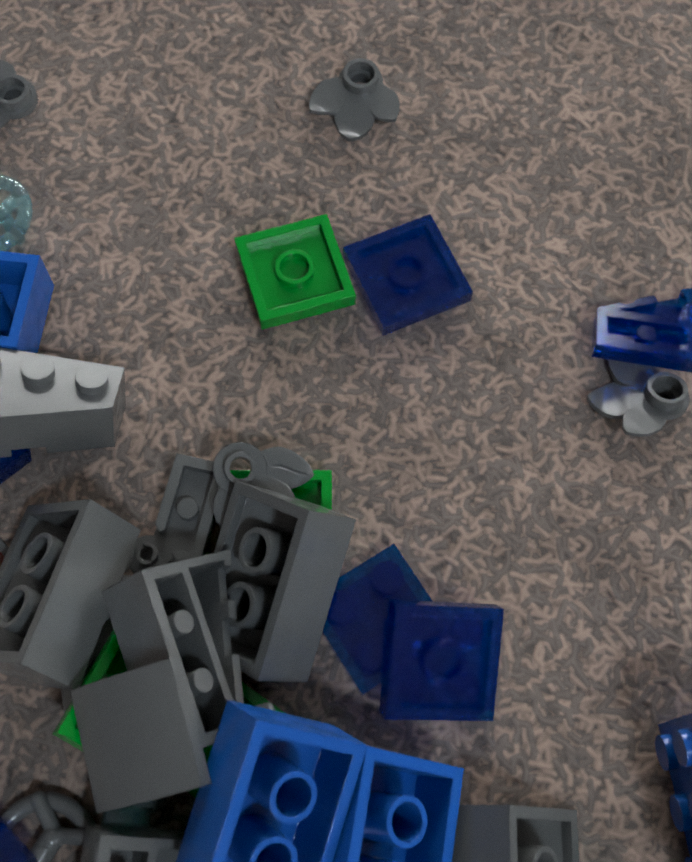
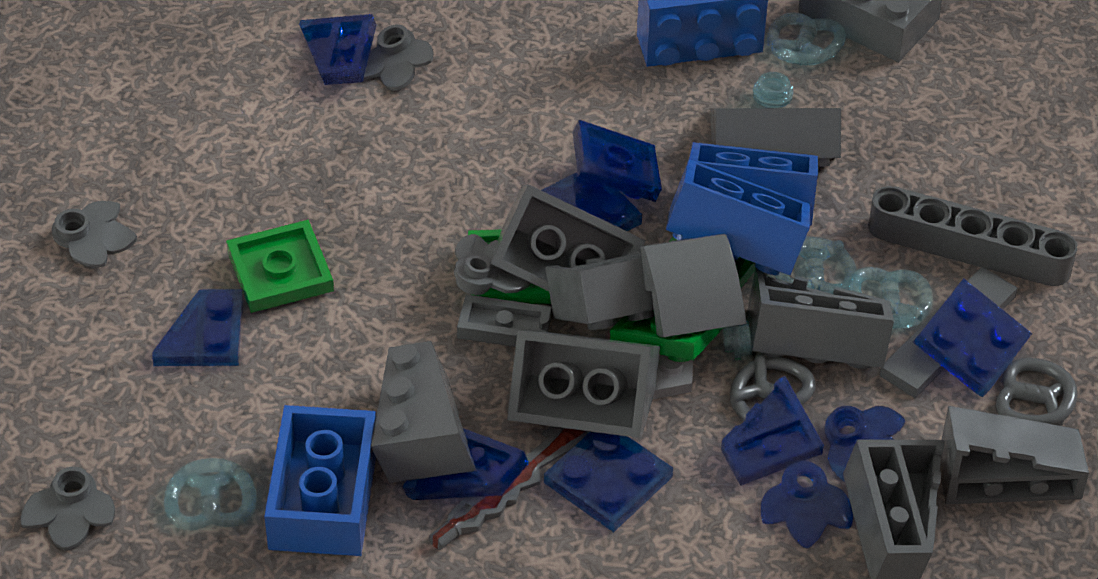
camera: 90 degrees left, 20 degrees down
clear blue plate [343,214,473,336] -> none
none -> clear blue wing [152,289,244,367]

